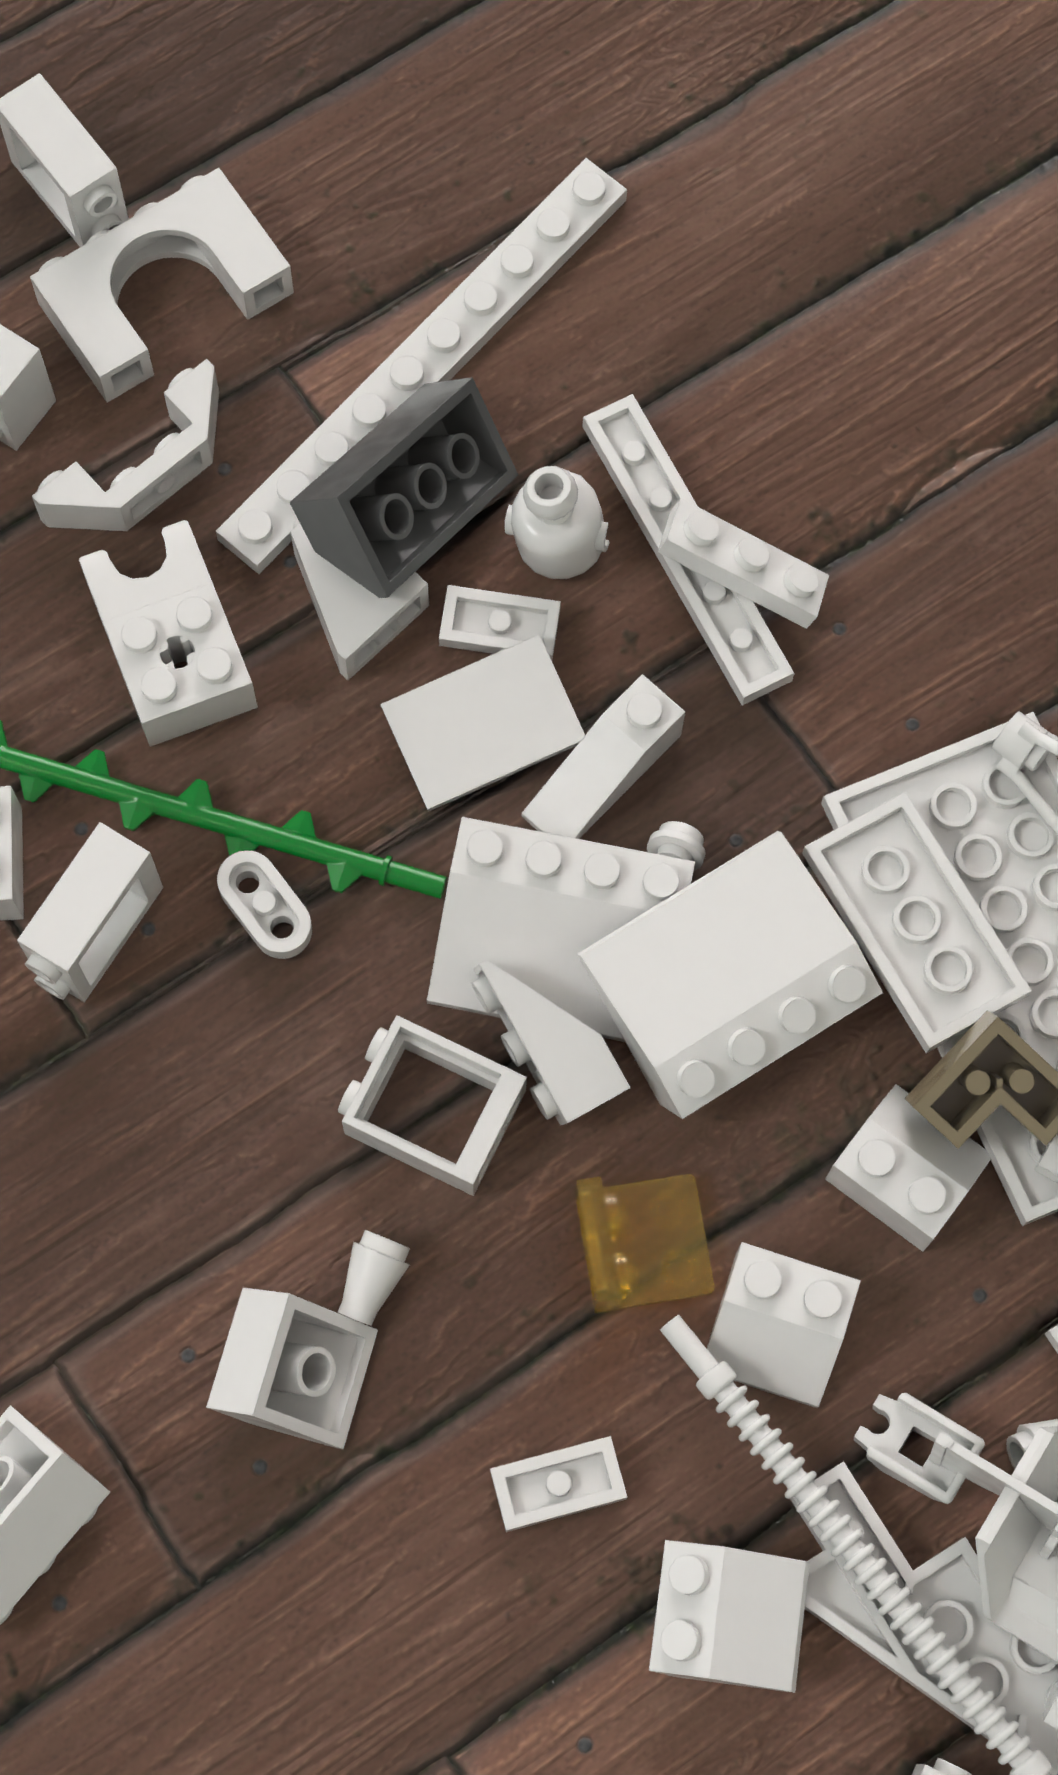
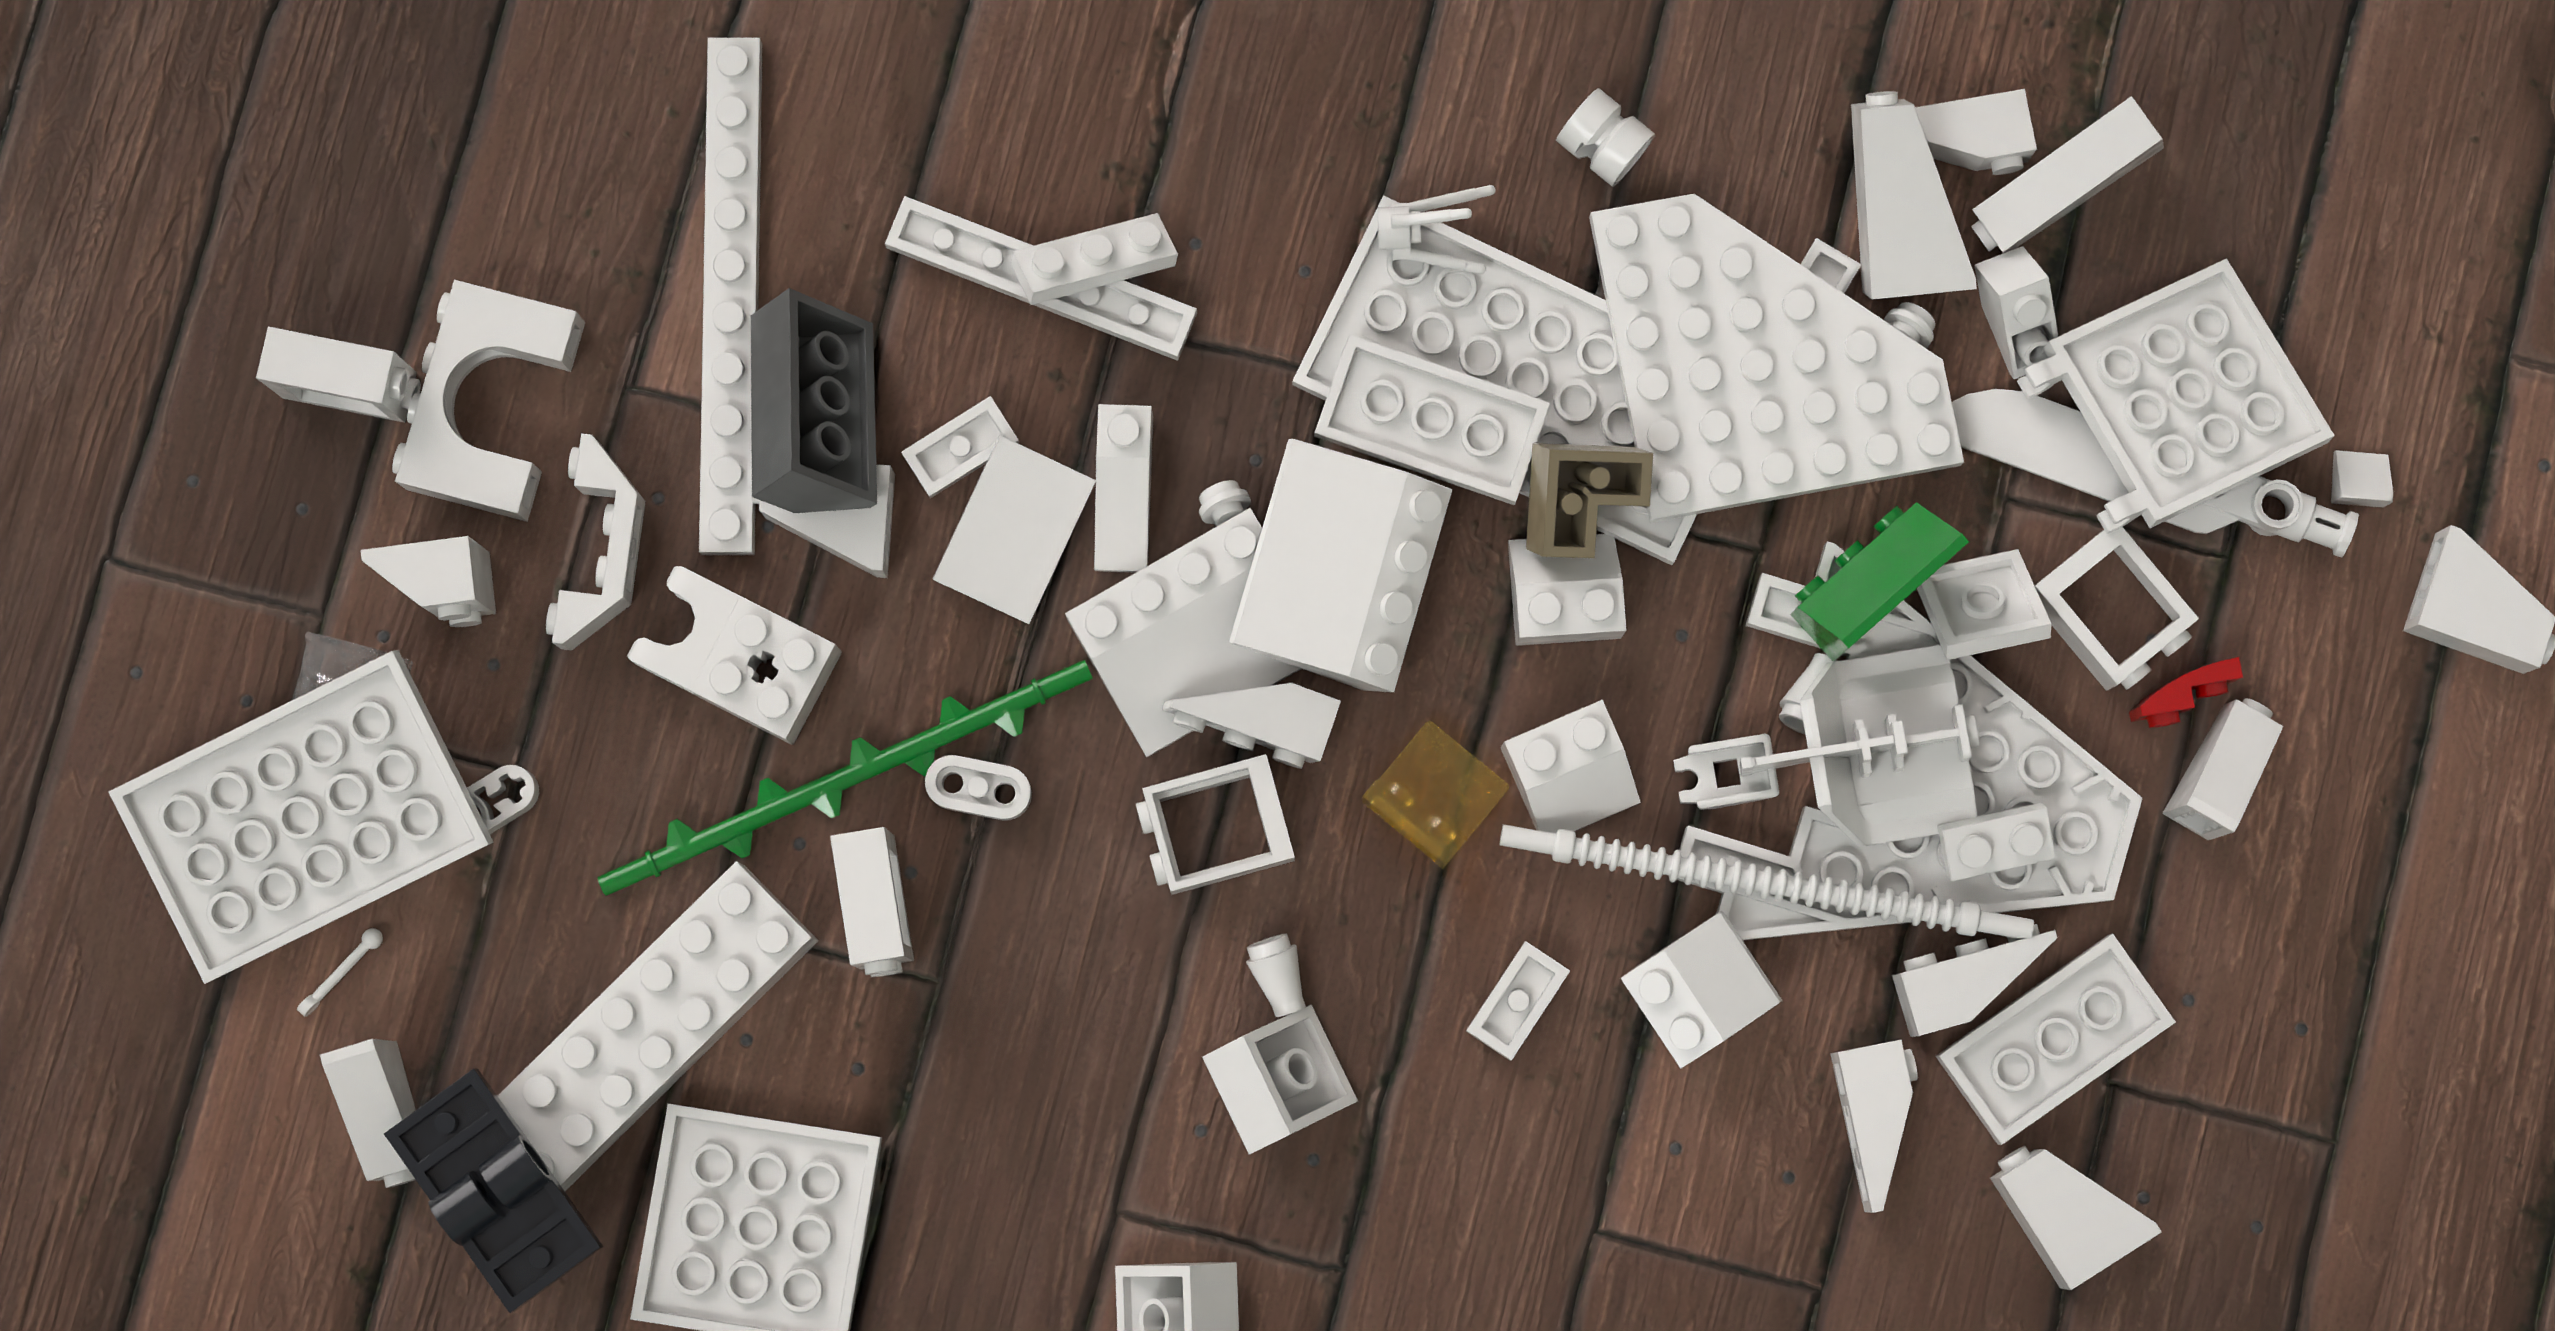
camera: 40 degrees left, 10 degrees up
white piece [505,466,610,579] -> none

